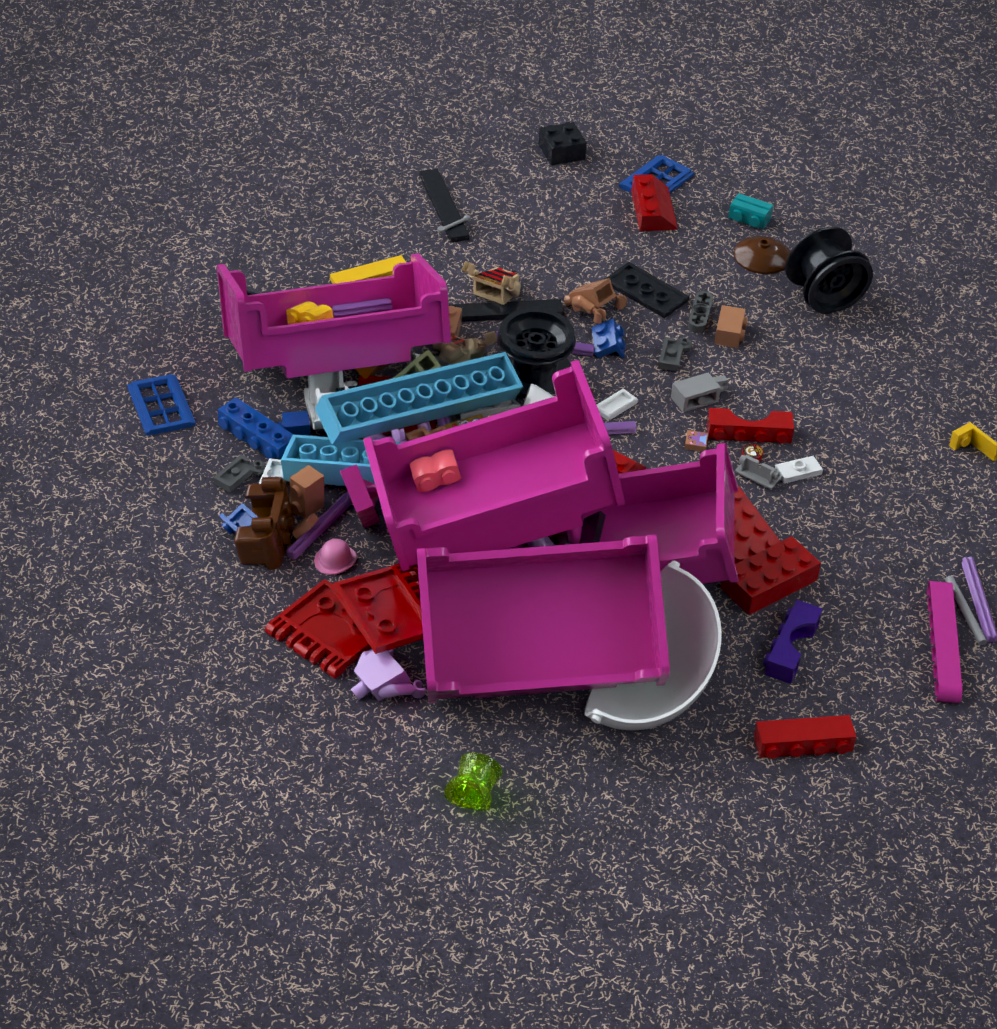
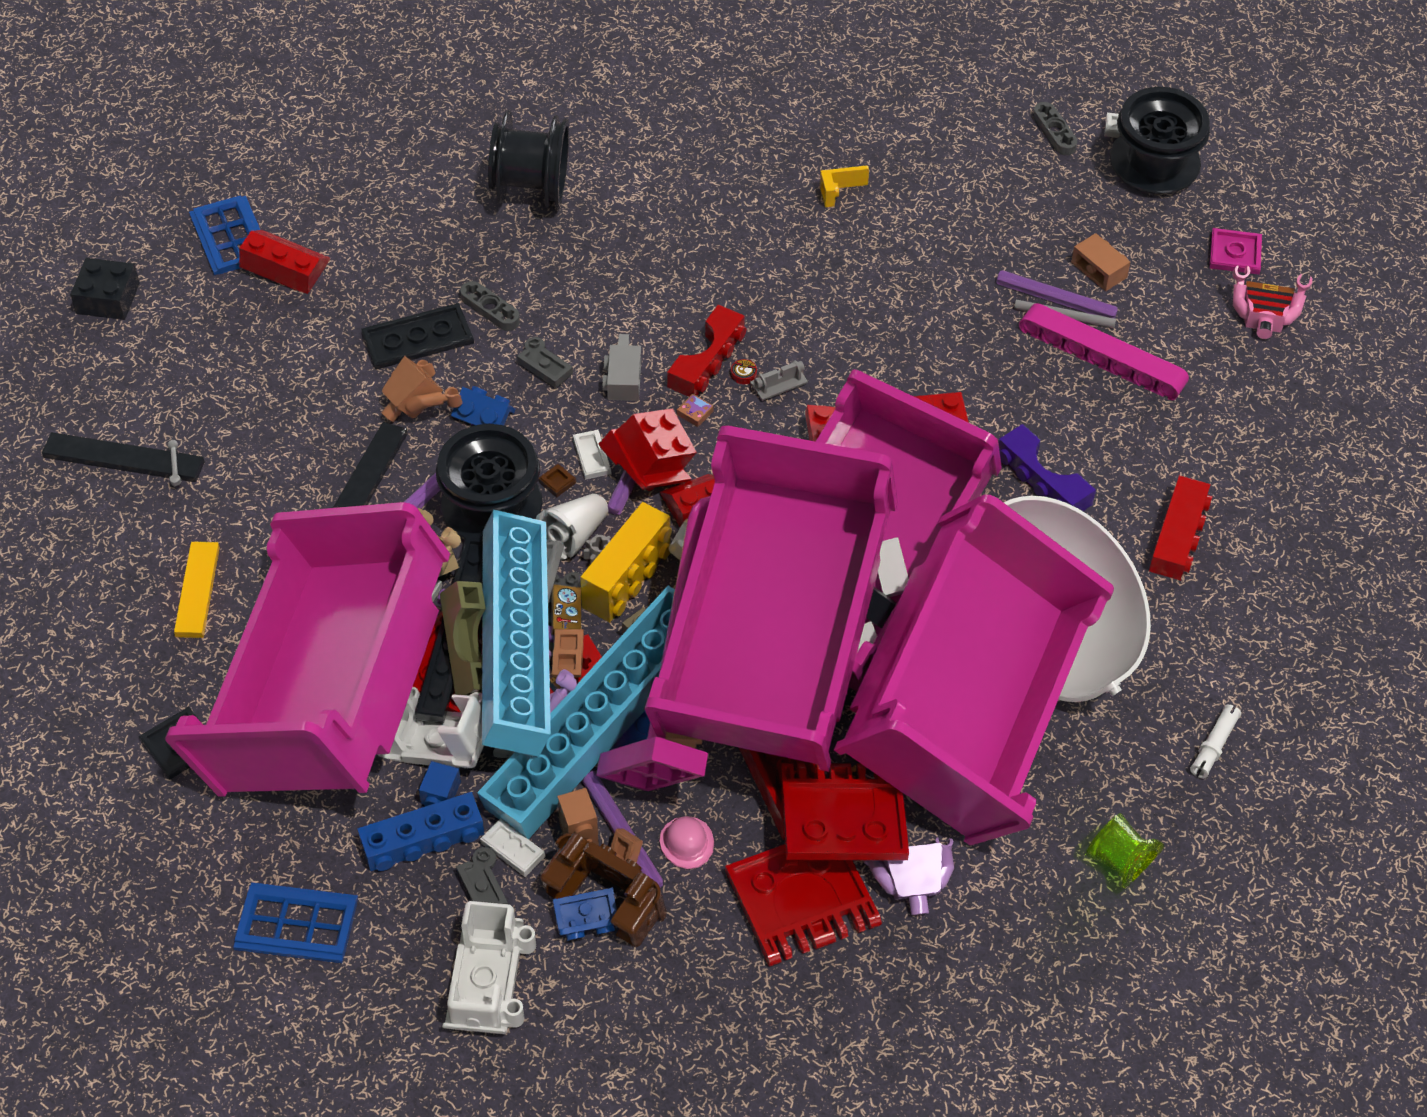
camera: 60 degrees left, 10 degrees up
yellow brick [286,301,333,324] -> none
medium lavender axle [332,298,392,317] -> none
coral brick [410,450,461,492] -> none
tan torso [462,261,521,305] -> none
nougat brick [714,305,748,348] -> none
teal brick [728,193,774,229] -> none
reddish brown dish [734,236,790,274] -> none
white plate [775,456,823,483] -> none
none -> white container [442,901,536,1034]
none -> red piece [598,408,697,491]
none -> white pin [1190,704,1241,779]

